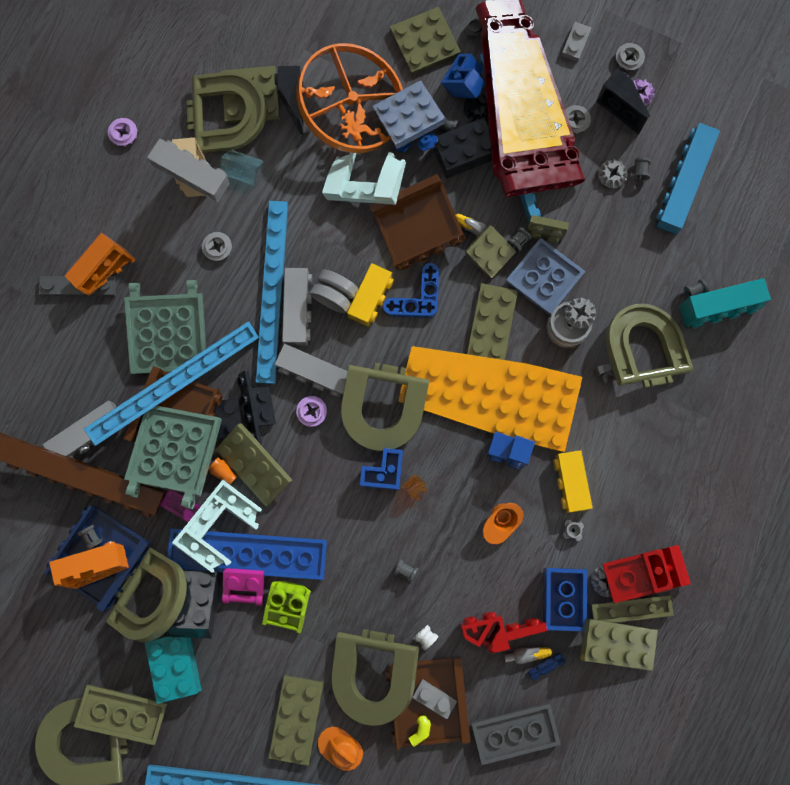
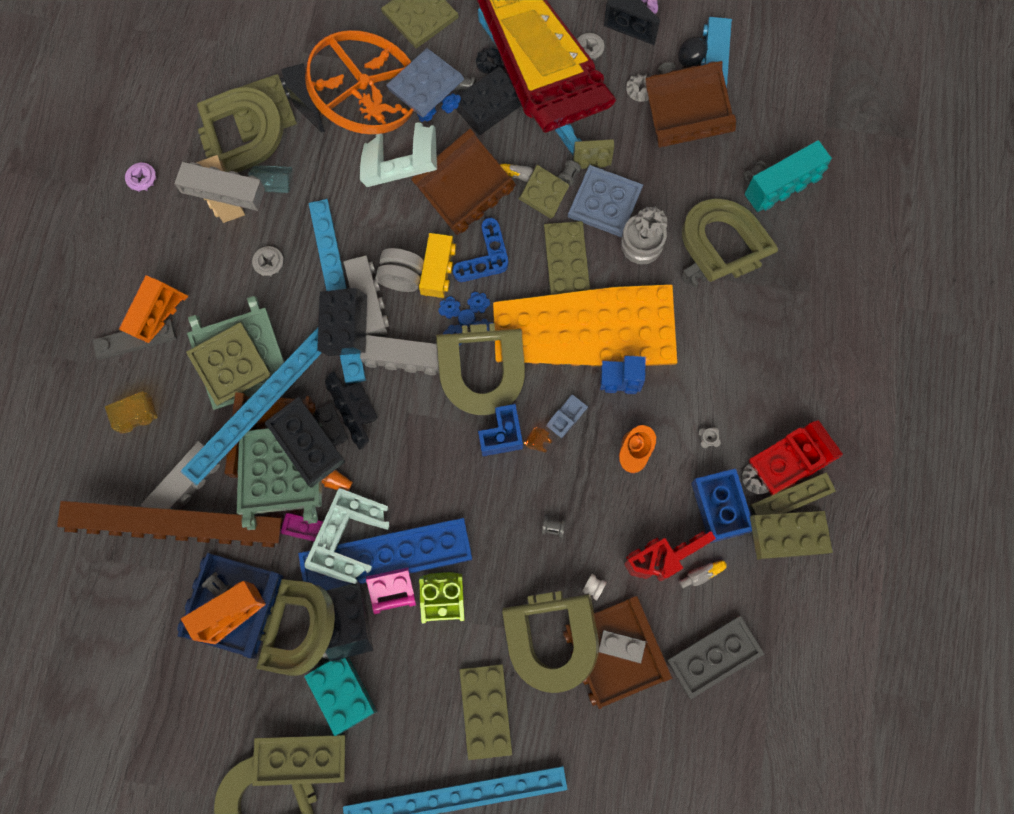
camera: 15 degrees left, 5 degrees down
olive plate [216,423,293,507] -> none
lavender gear [296,396,327,427] -> none
orange piece [318,727,363,771] -> none
neon yellow arm [408,716,431,747] -> none
blue brick [440,54,486,98] -> none
dark blue axle [528,653,566,681] -> none
yellow brick [553,450,593,513] -> none
none -> clear yellow brick [105,391,158,433]
none -> olive plate [186,322,272,406]
none -> black plate [265,397,346,488]
none -> black brick [317,288,367,356]
none -> blue plant [439,292,492,346]
none -> sand blue slope [546,395,589,438]
none -> reddish brown panel [646,61,736,148]
none -> black hat [678,37,708,67]

